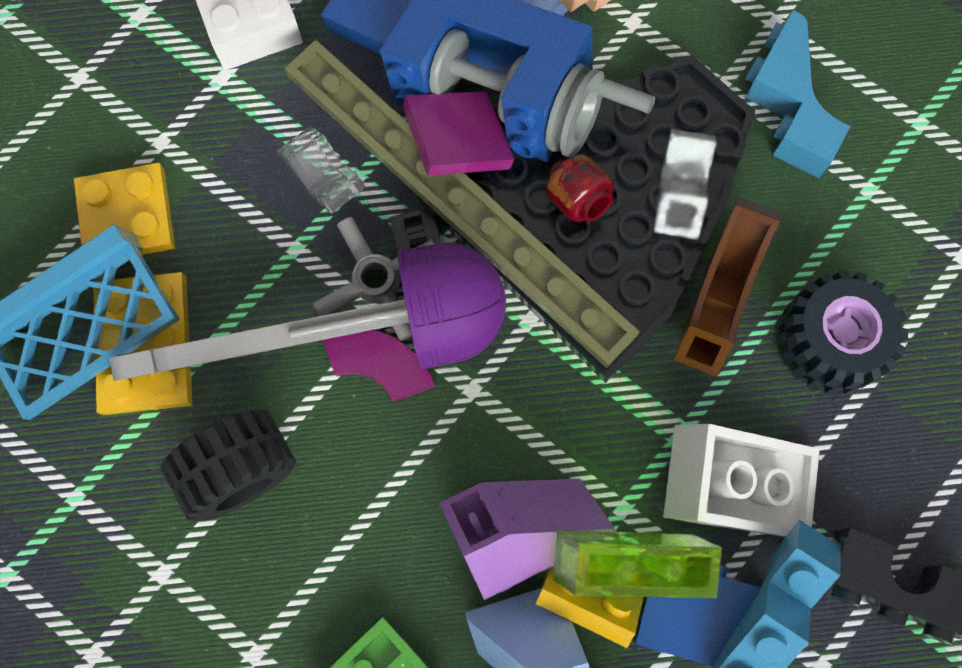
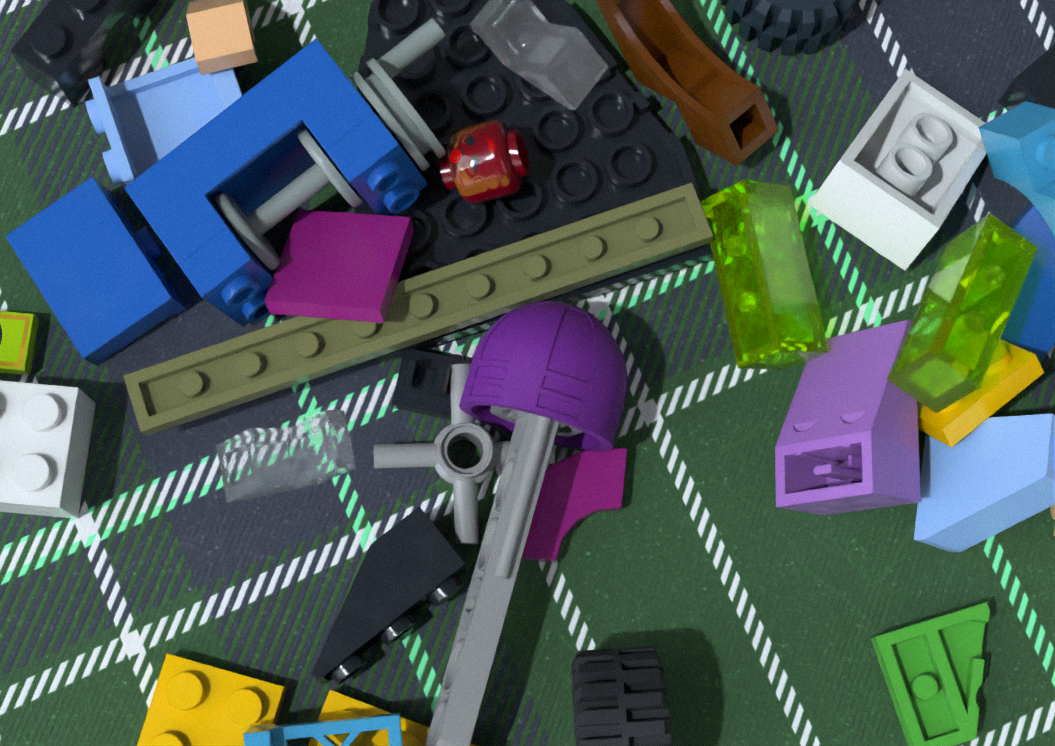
camera: 65 degrees left, 0 degrees up
none -> black slope [311,506,467,685]
none -> clear neon green brick [701,179,829,370]

